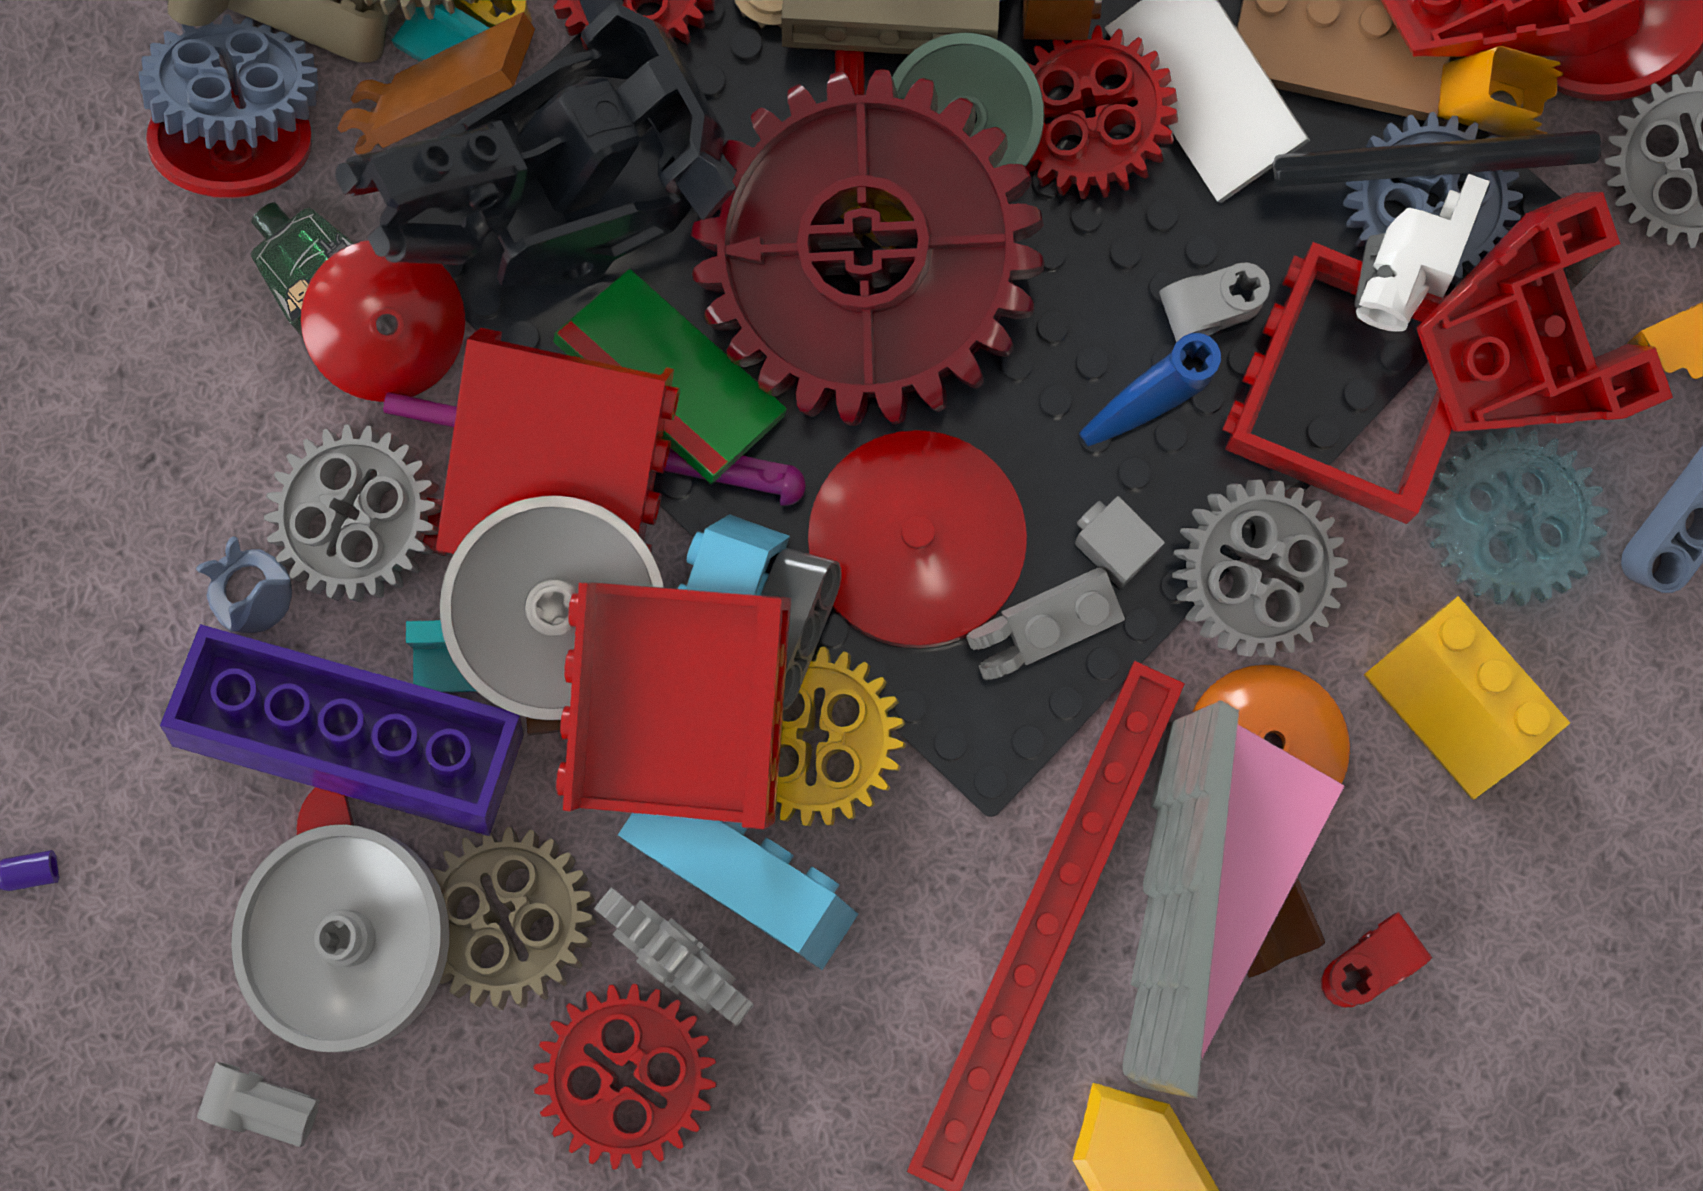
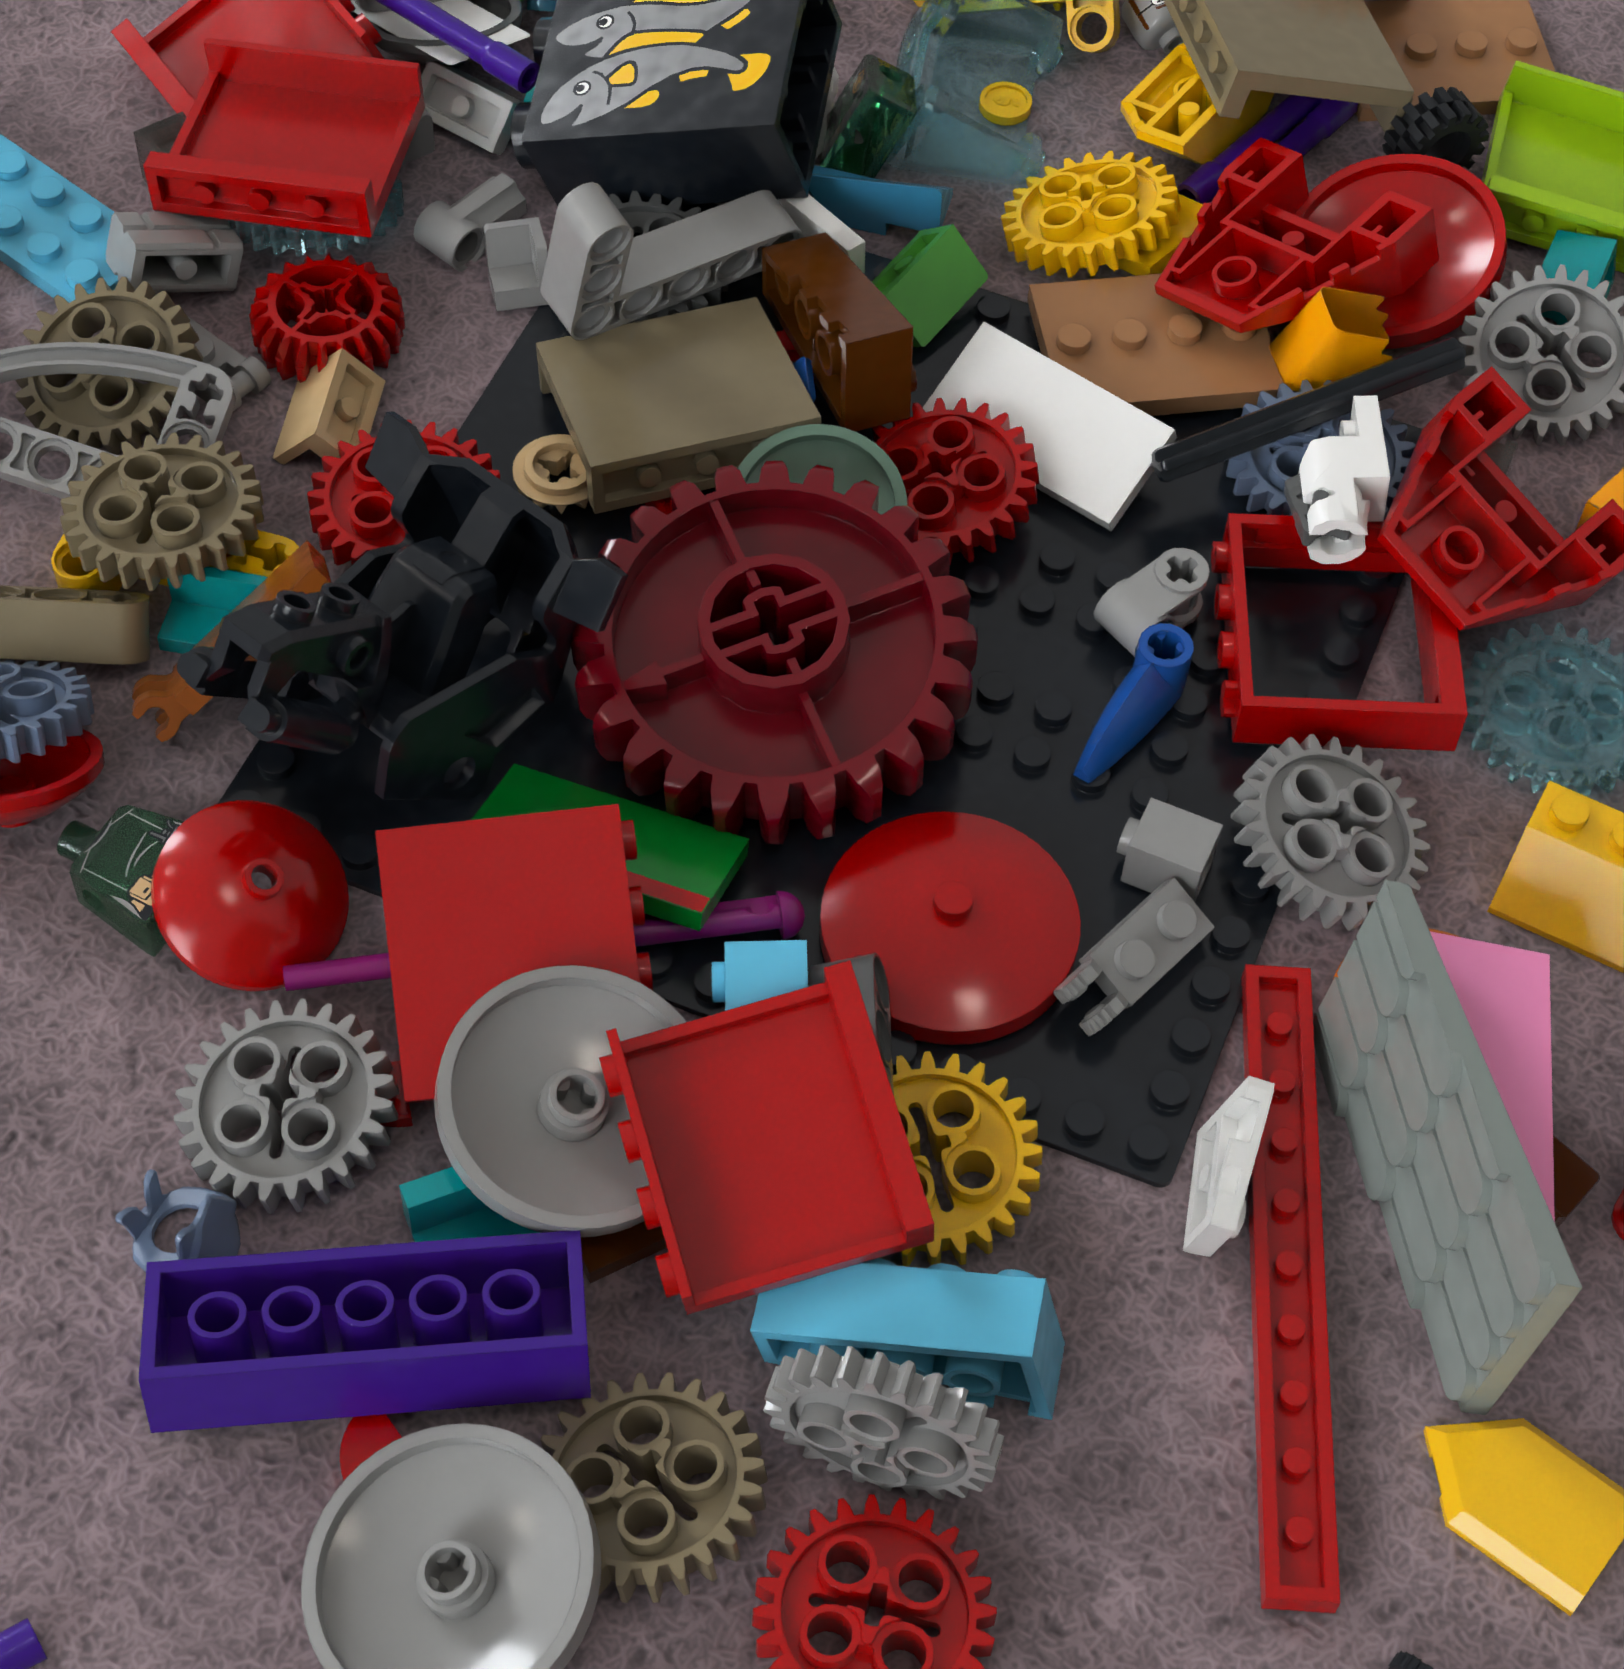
camera: 25 degrees left, 25 degrees down
none -> white wing [1183,1076,1275,1257]

